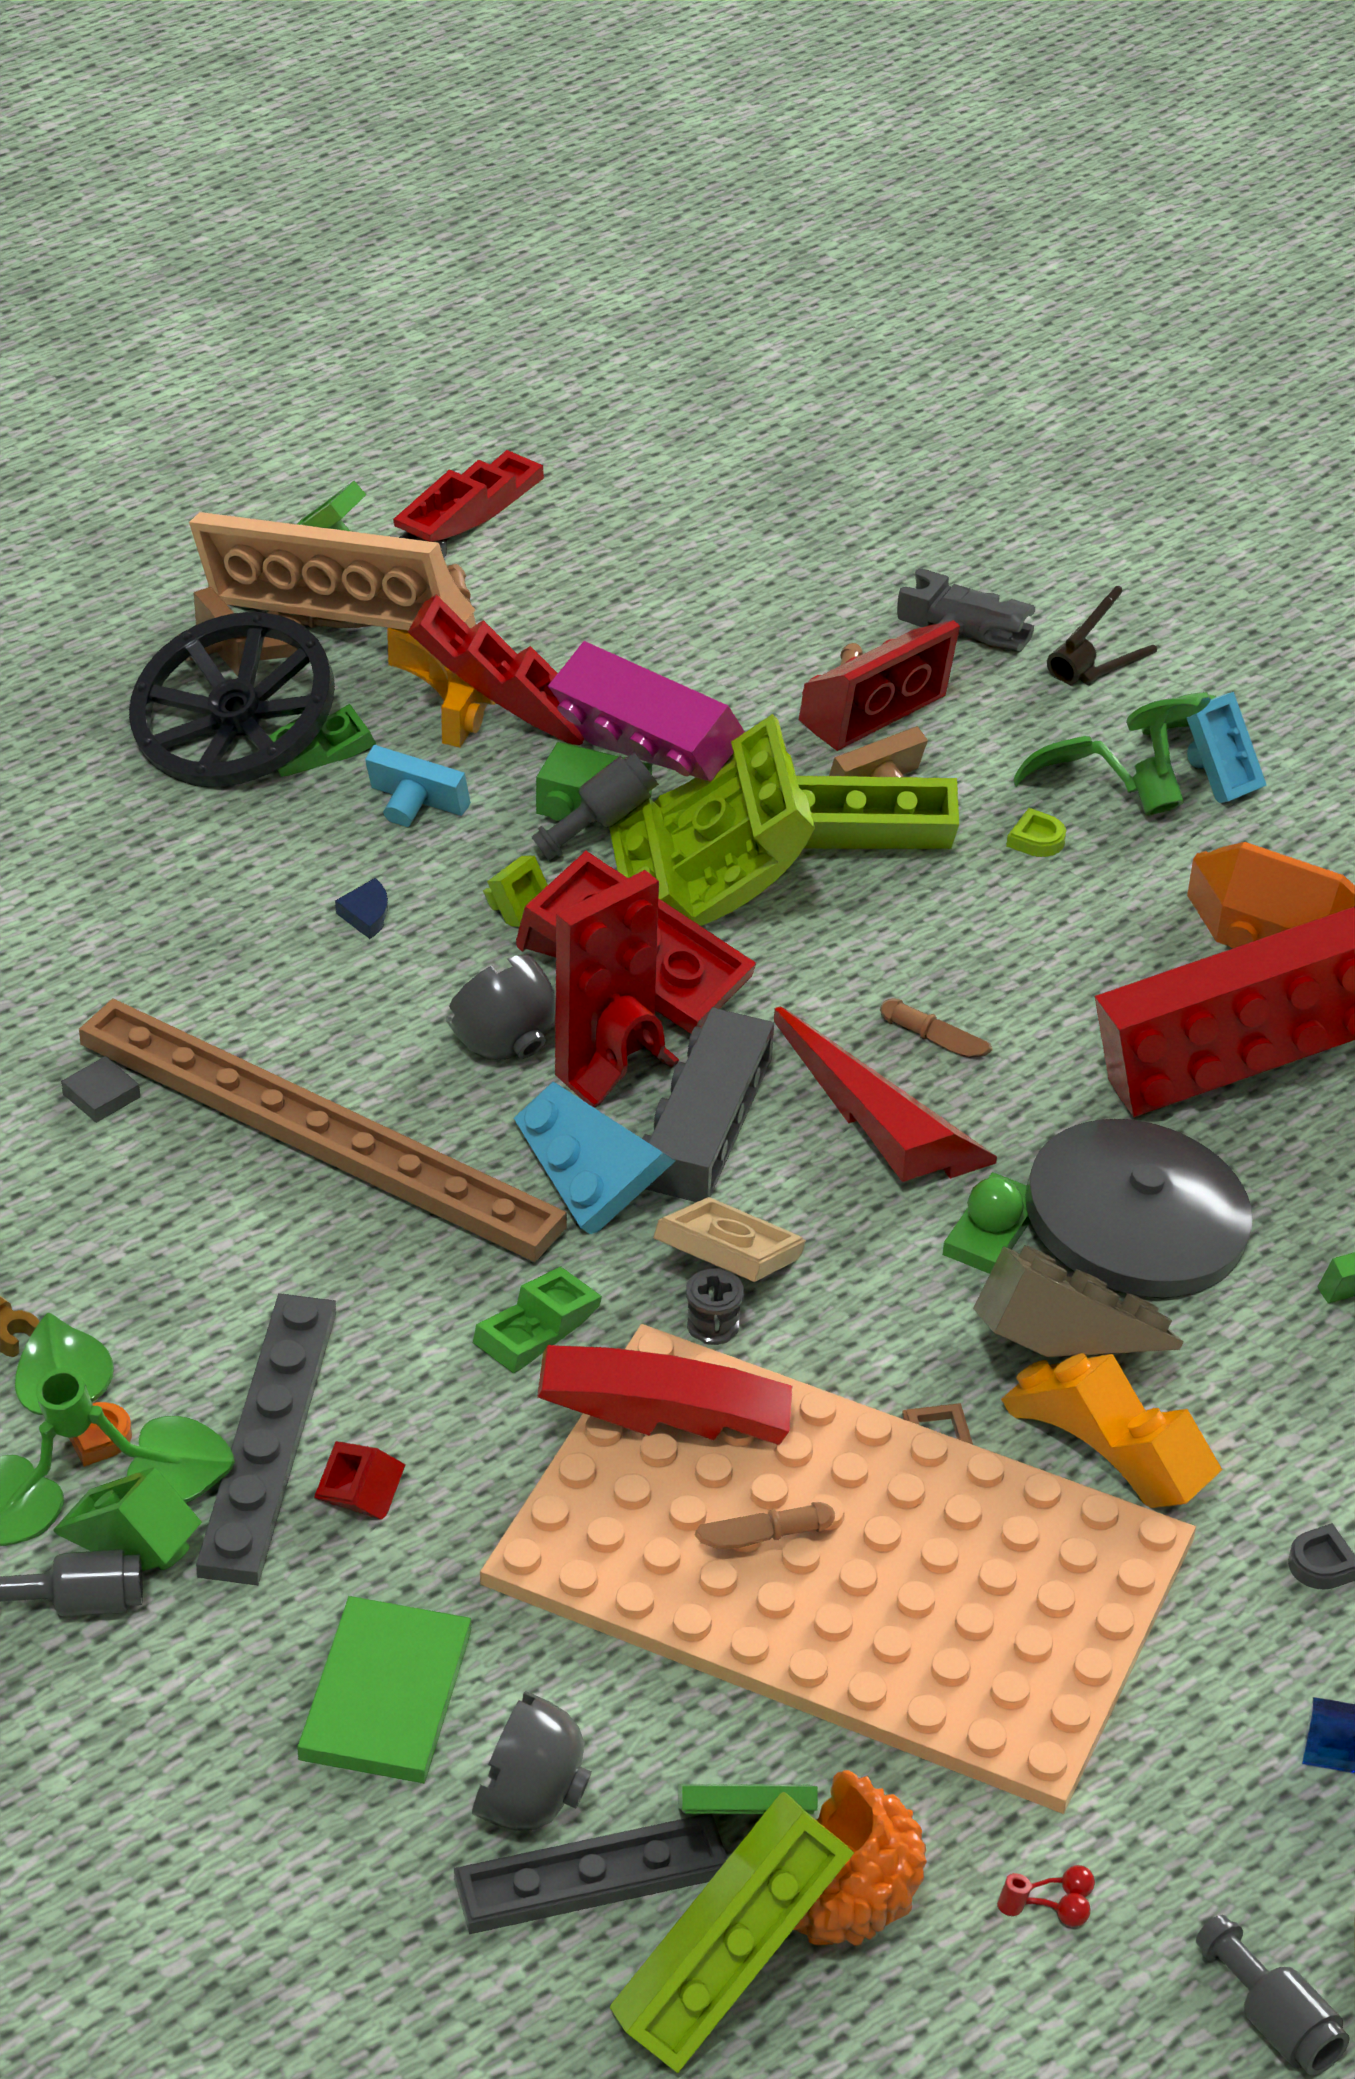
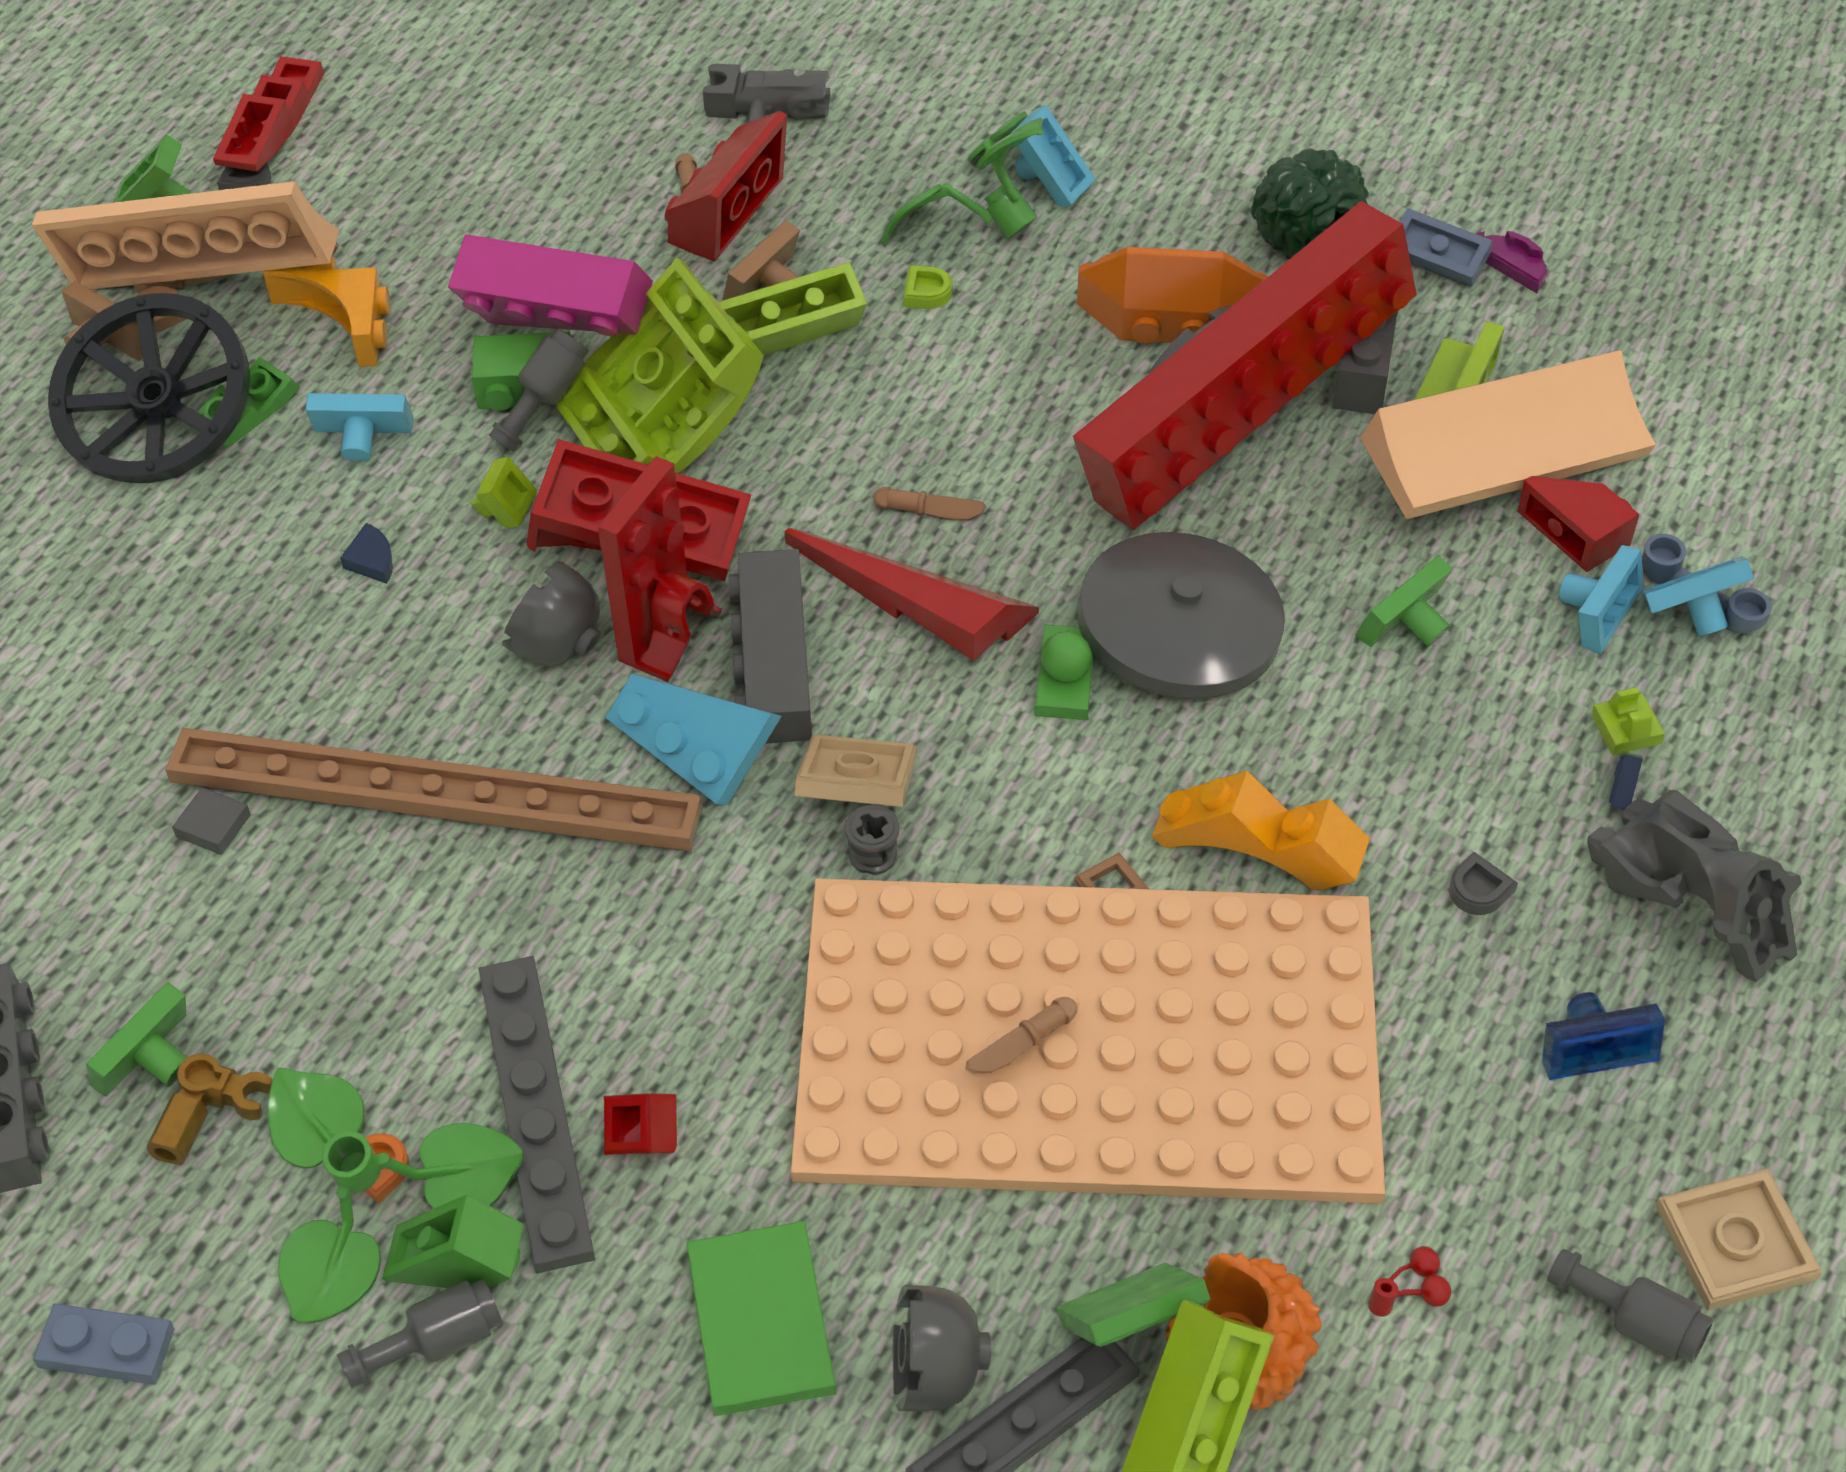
camera: 20 degrees left, 10 degrees up
red slope [408,594,584,745] -> none
bright green slope [472,1266,602,1373] -> none
red slope [537,1345,793,1445] -> none
dark tan slope [973,1245,1184,1357] -> none
dark brown plant [1047,586,1157,686] -> none

